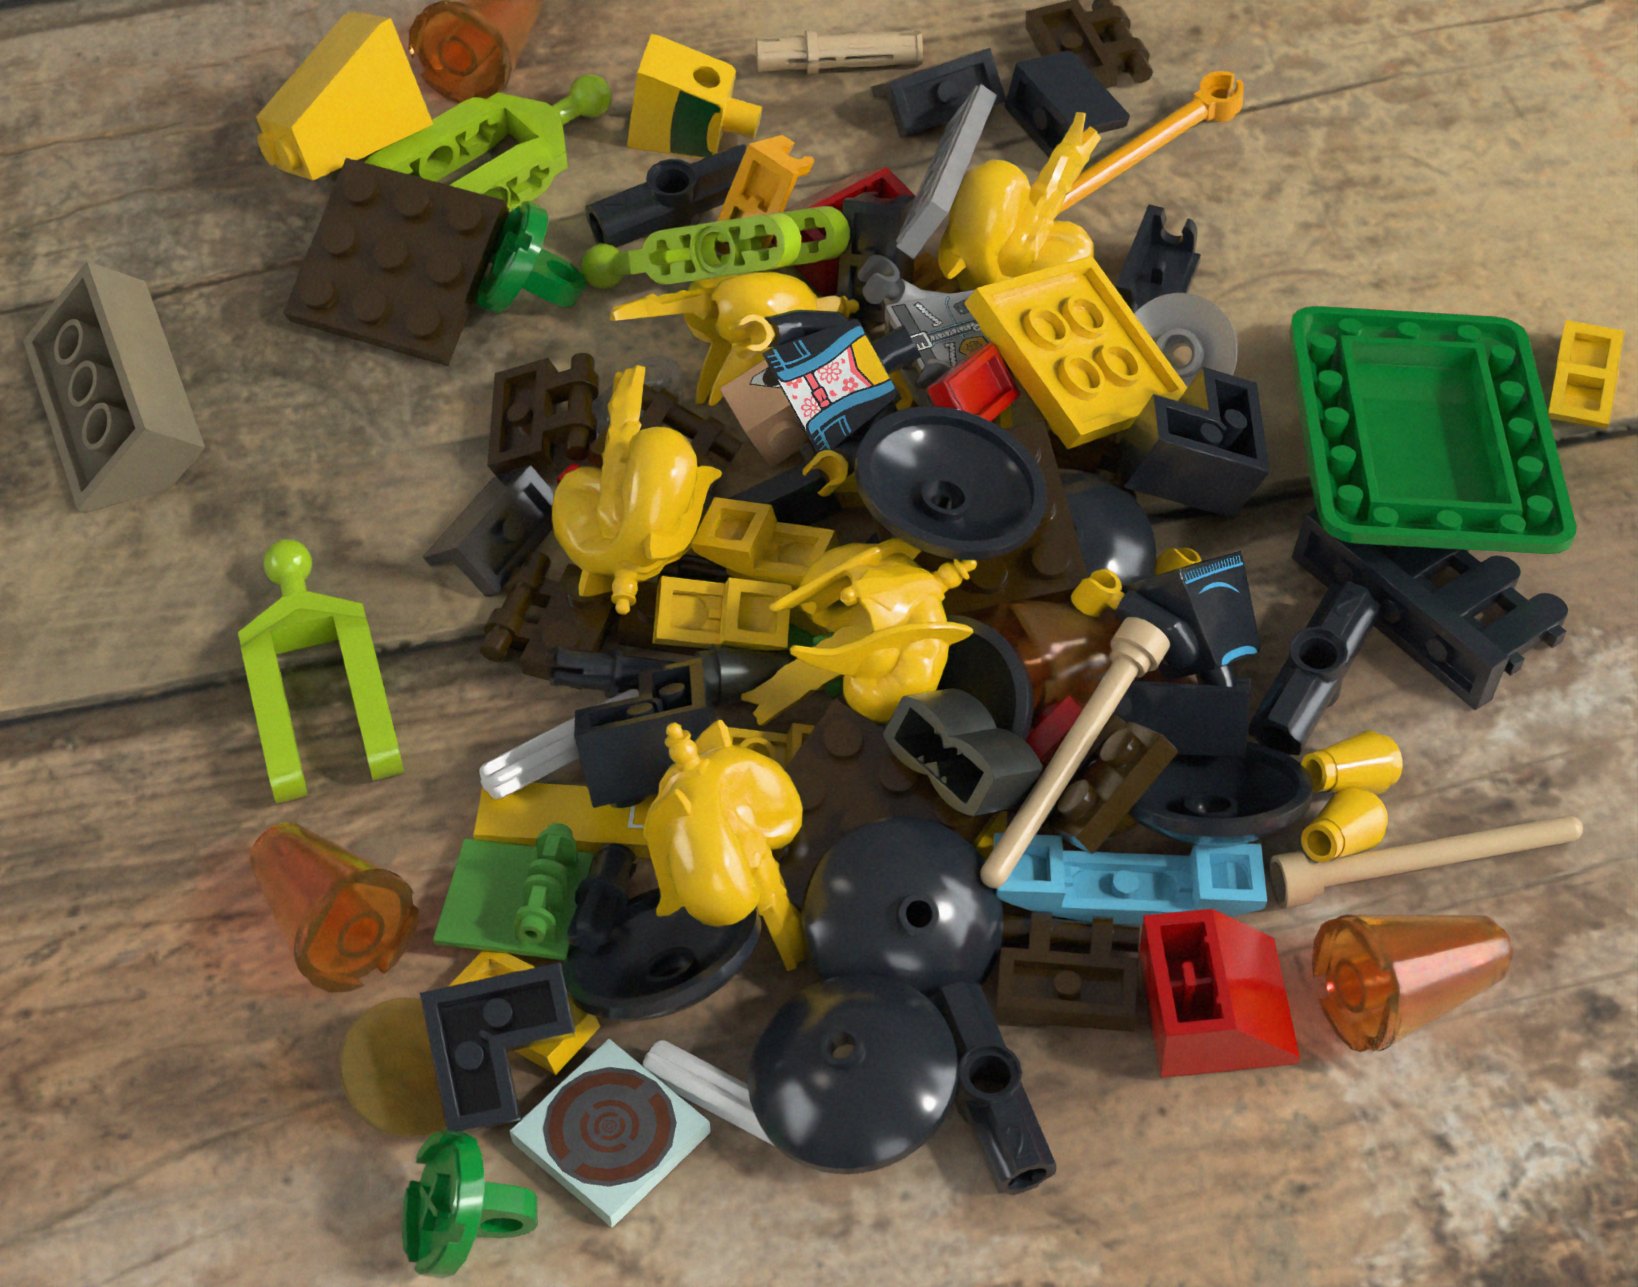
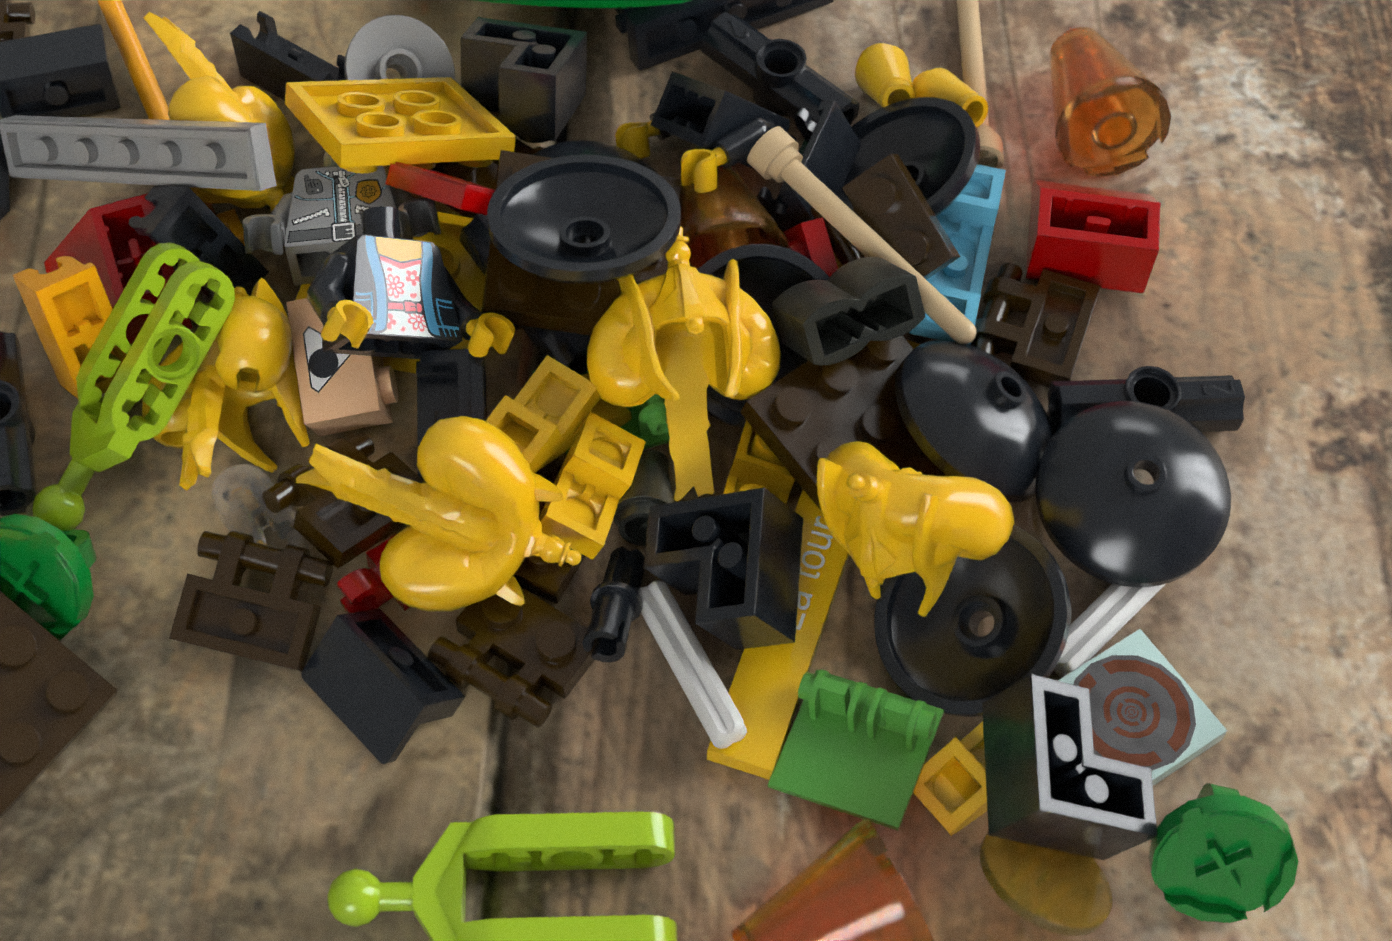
camera: 80 degrees left, 5 degrees up
black axle [567,843,637,955] -> none

